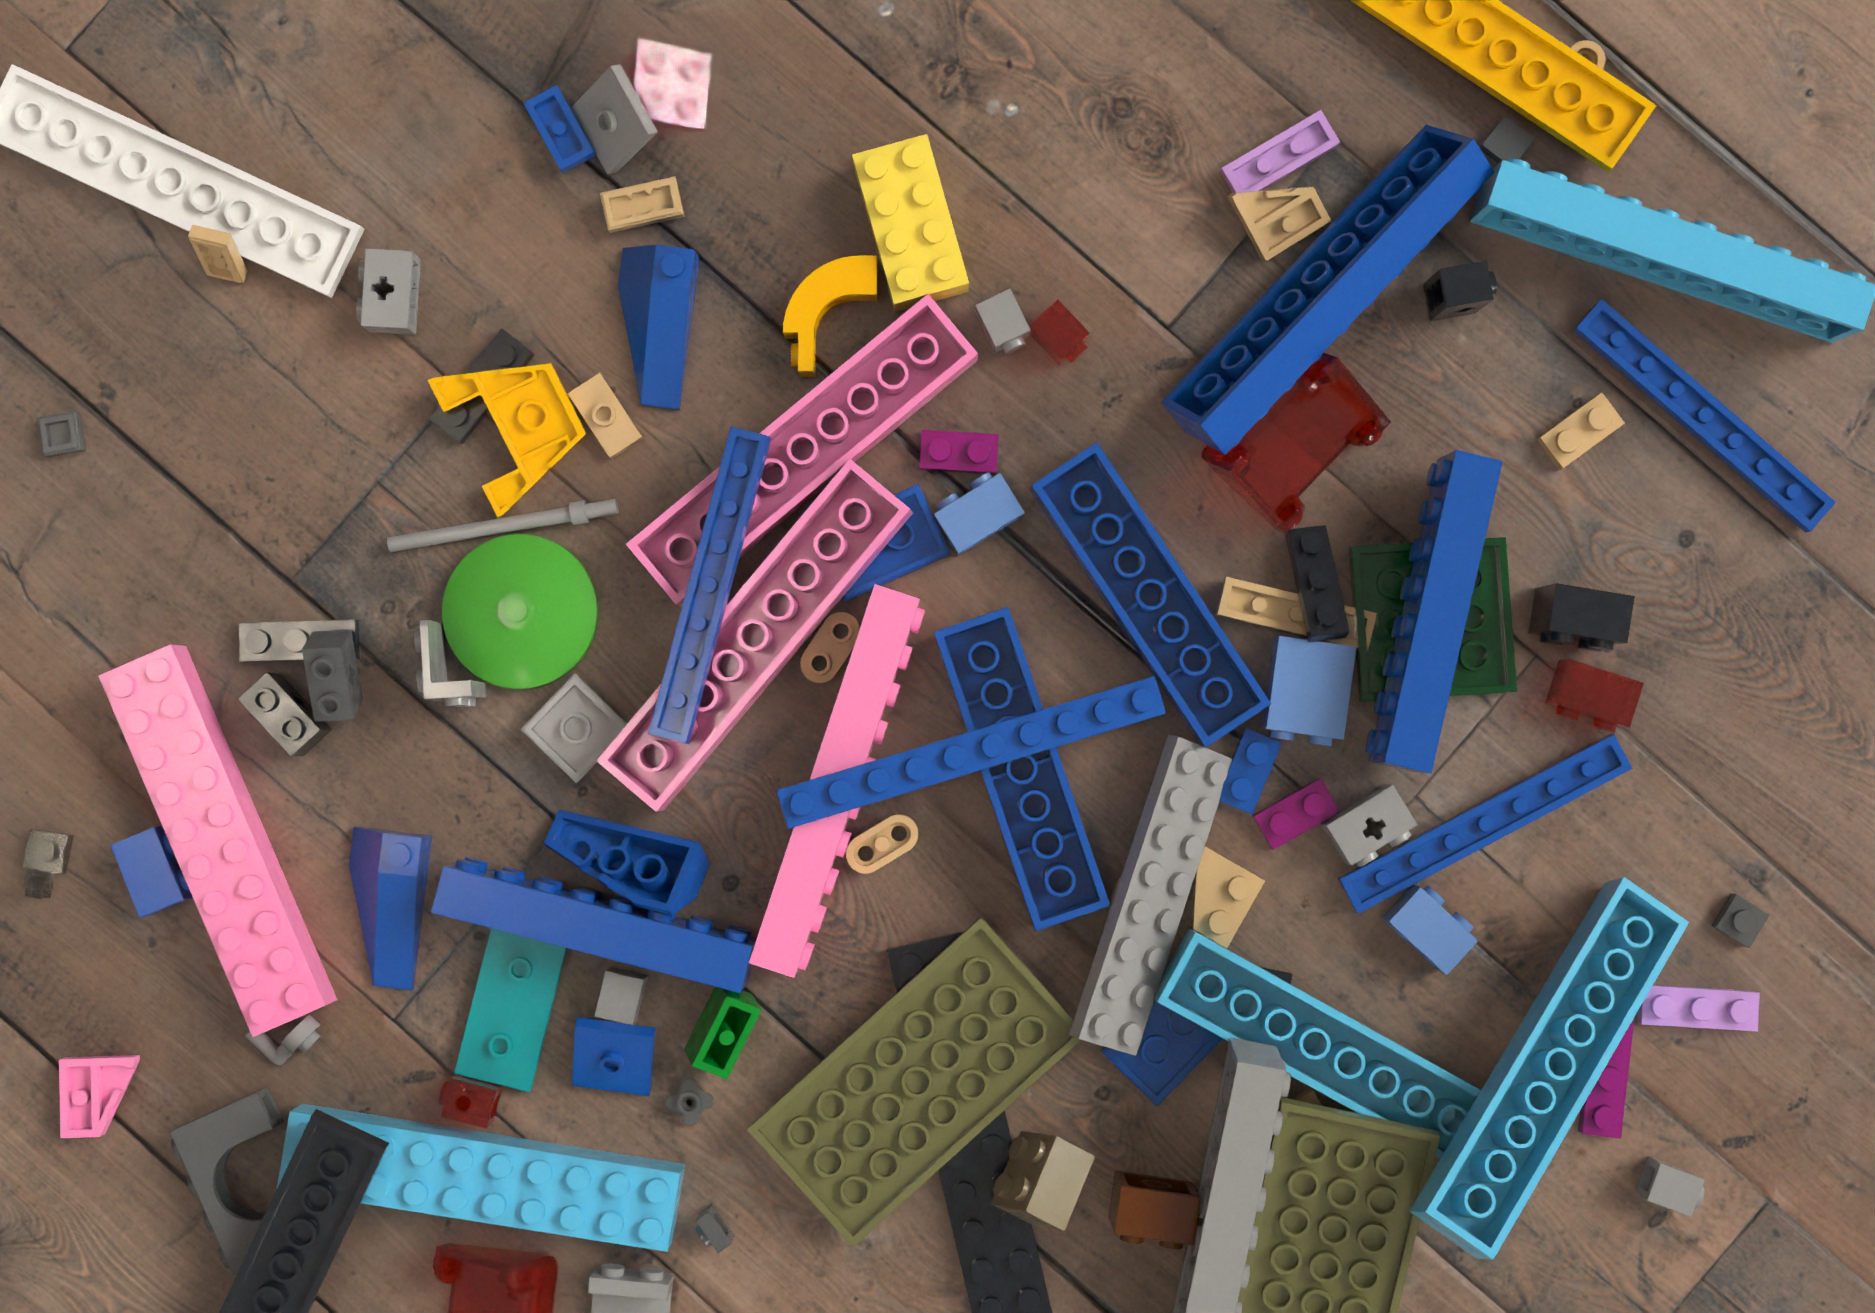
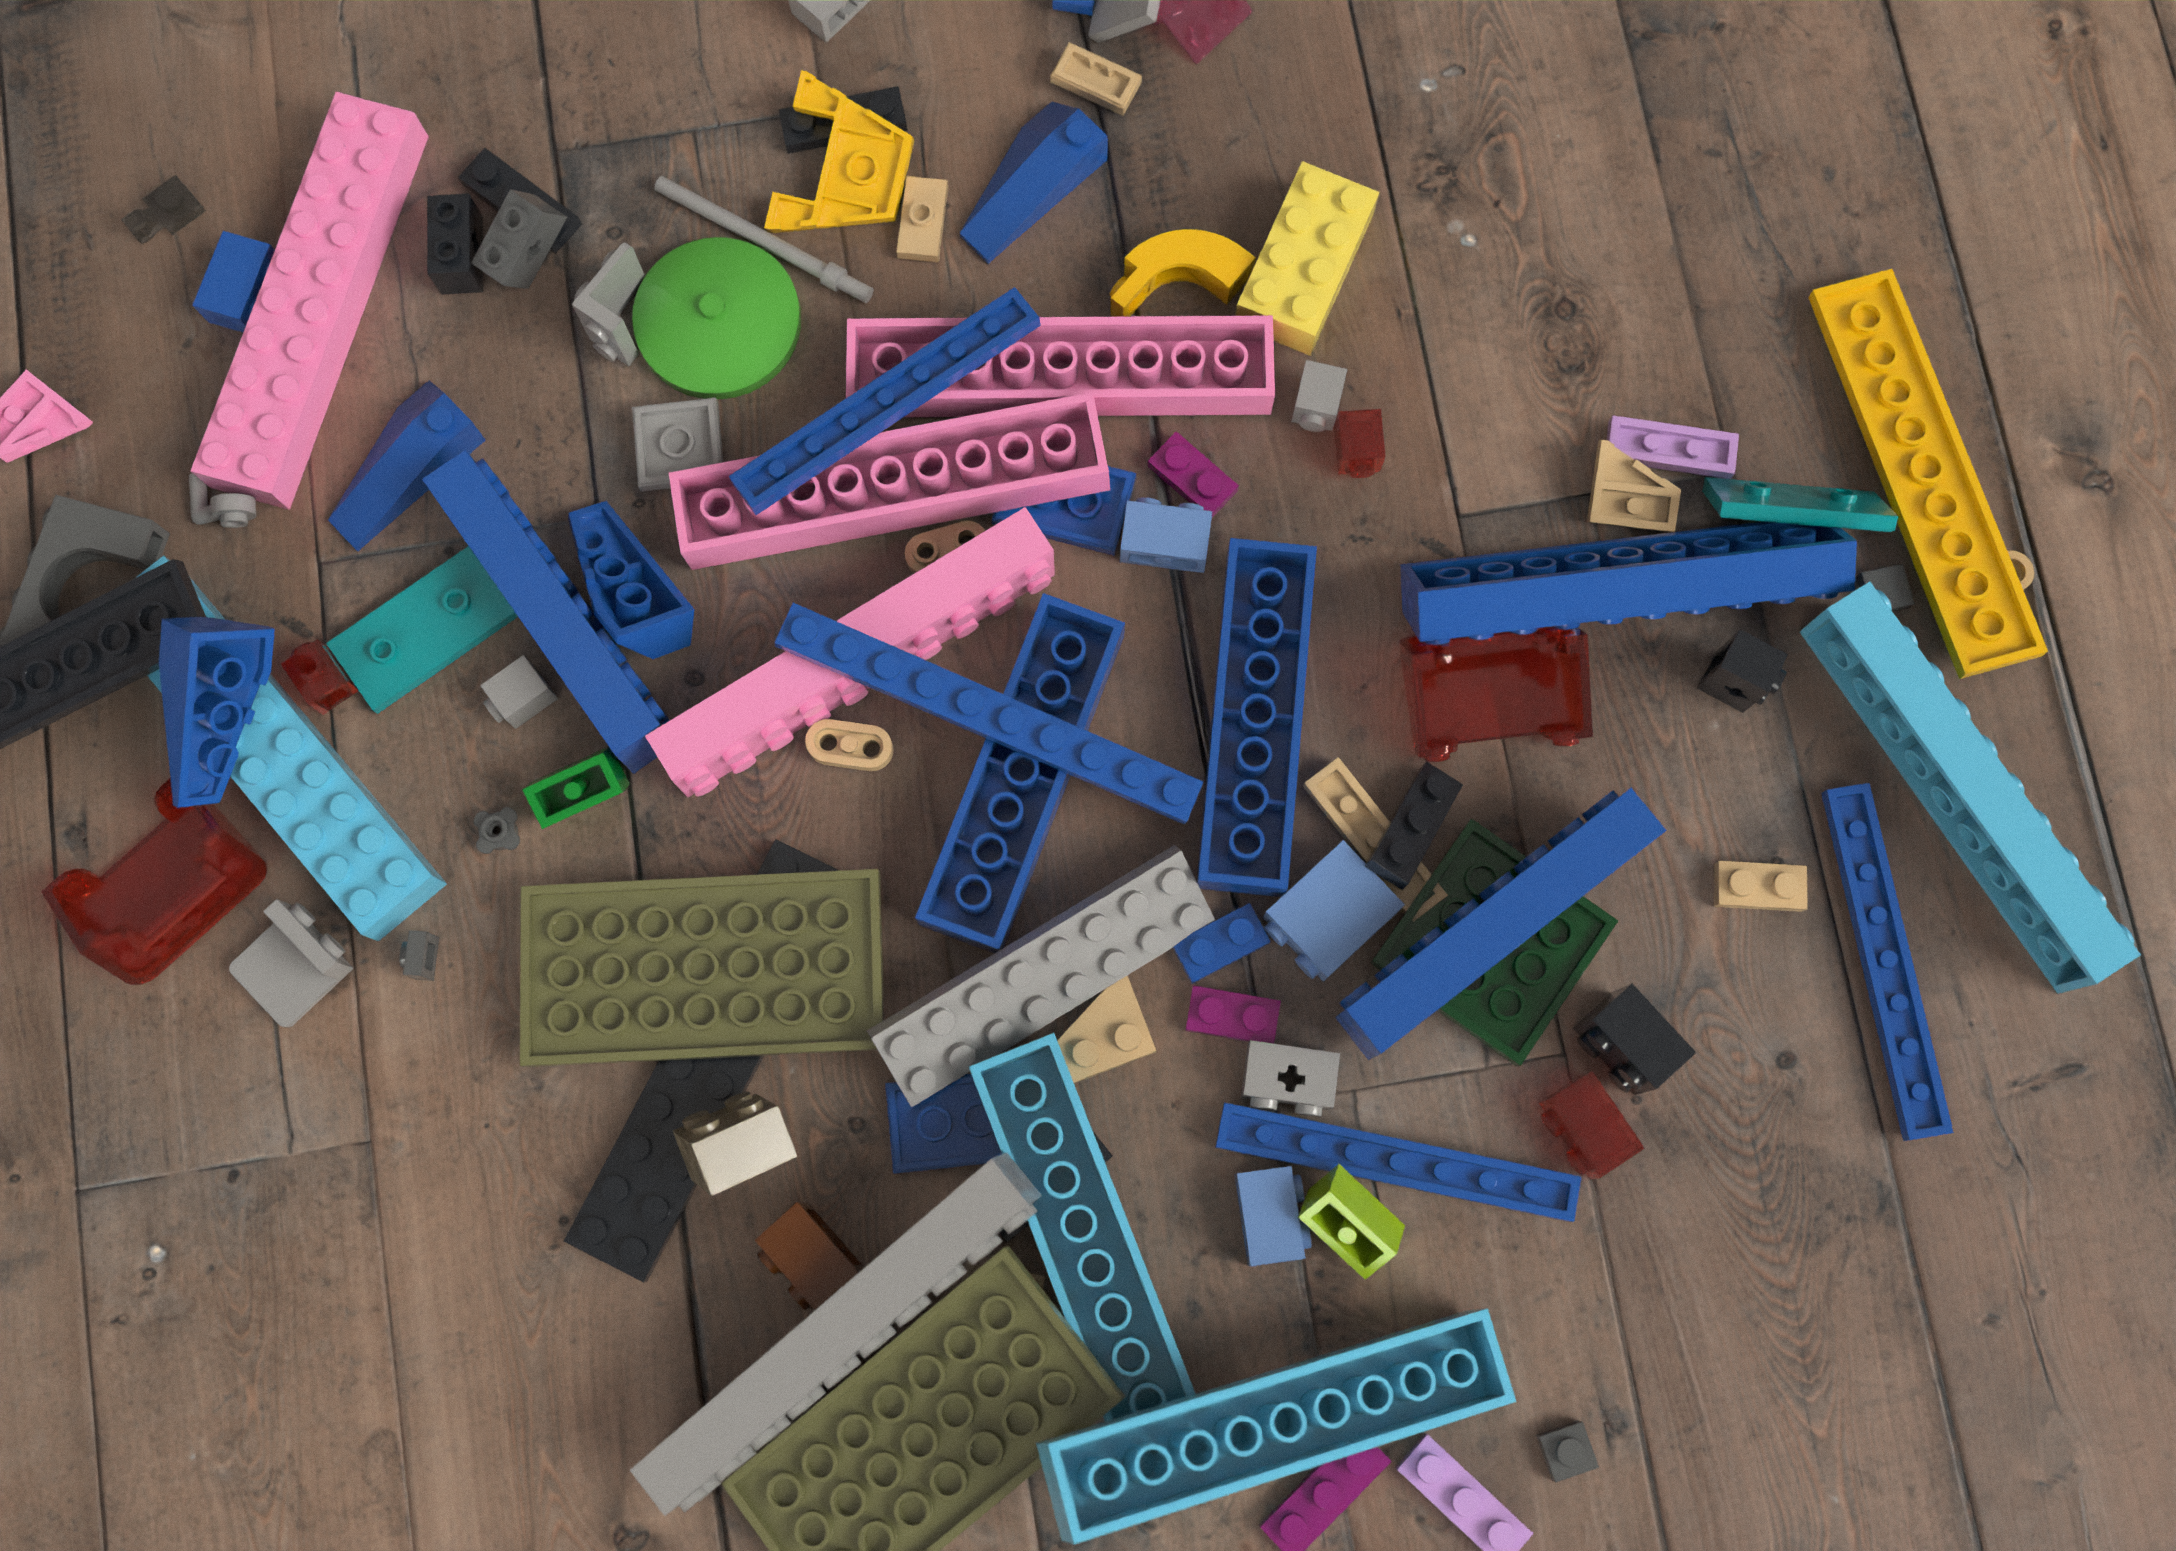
camera: 45 degrees right, 10 degrees down
blue plate [572,1017,656,1096] -> none
none -> blue wedge [159,617,275,808]
none -> lime brick [1298,1164,1405,1280]
none -> teal plate [1702,477,1898,532]

